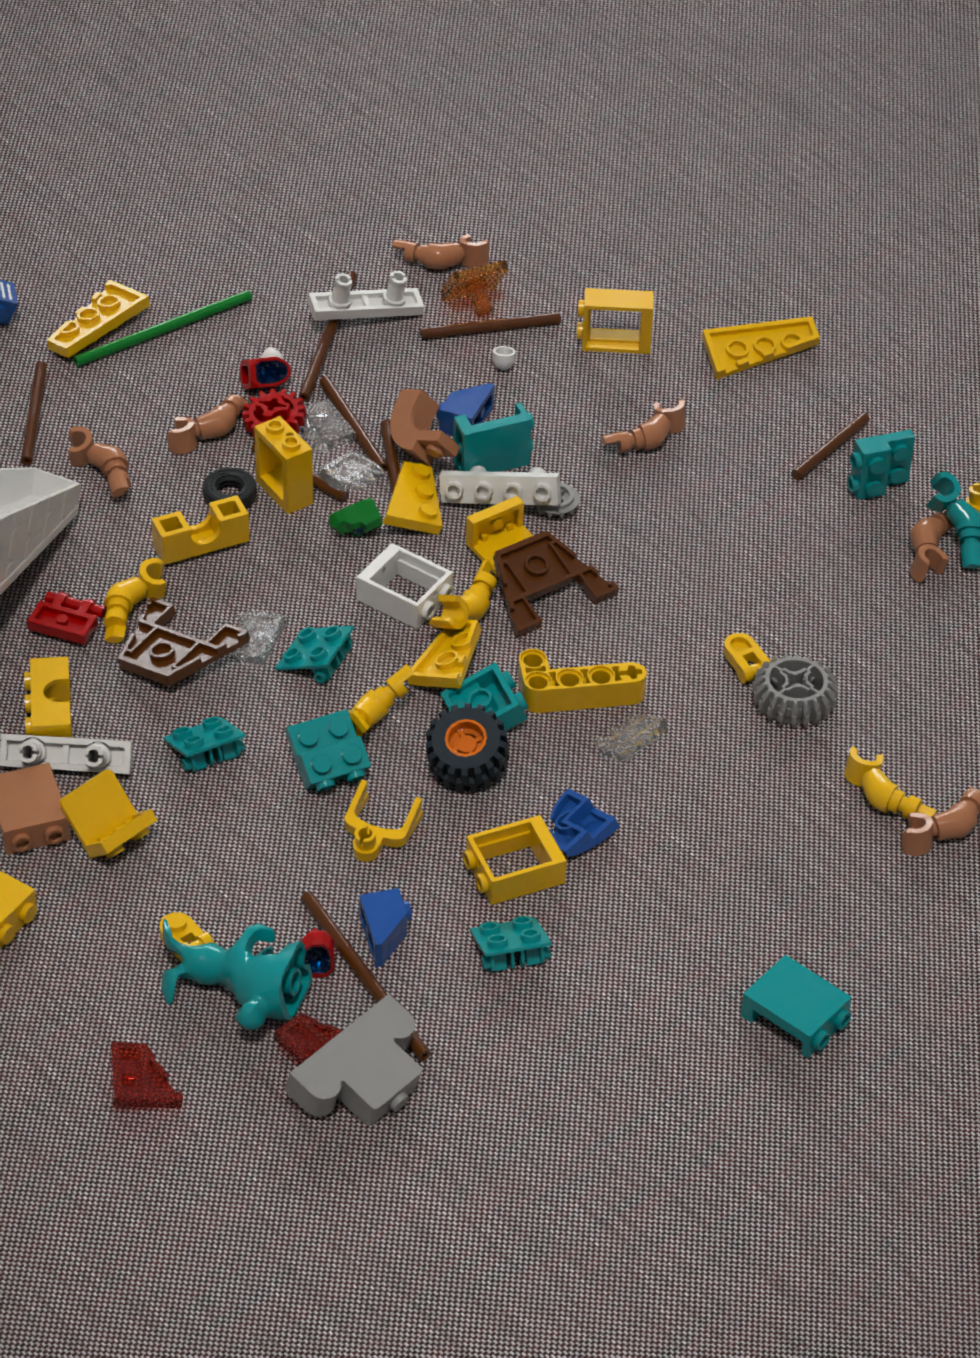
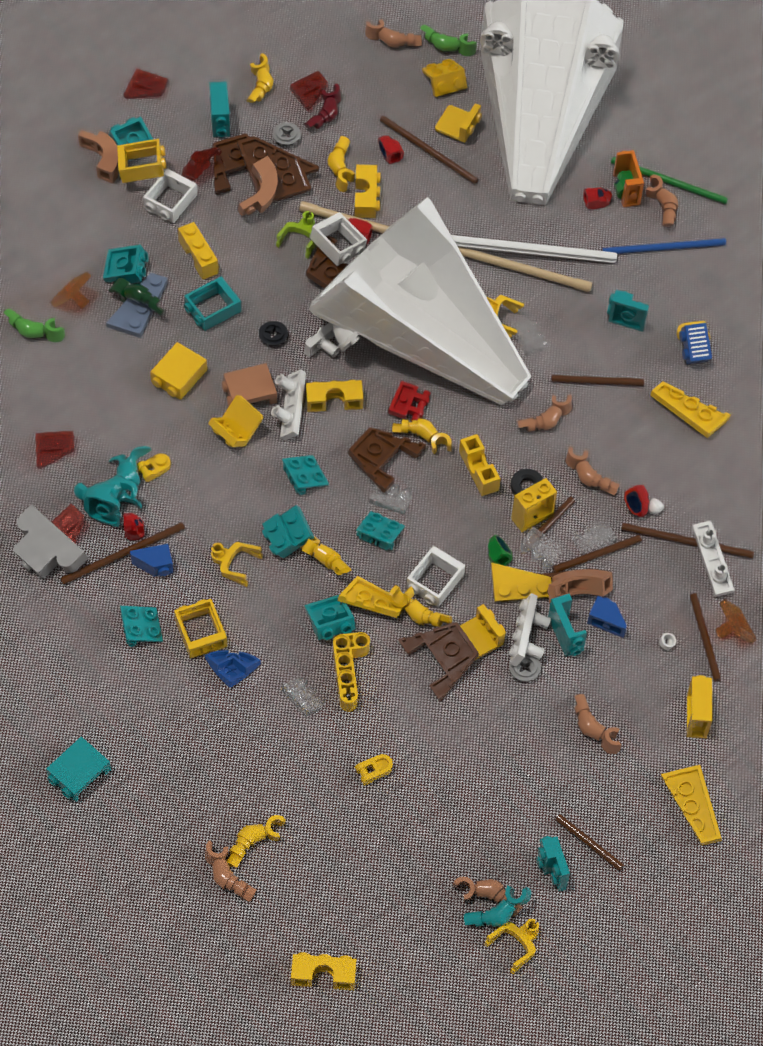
camera: 90 degrees right, 15 degrees up
green piece [73,290,252,367] -> none
red gear [242,388,307,438] -> none
black wheel [425,703,509,793] -> none
light grey gear [752,653,839,728] -> none

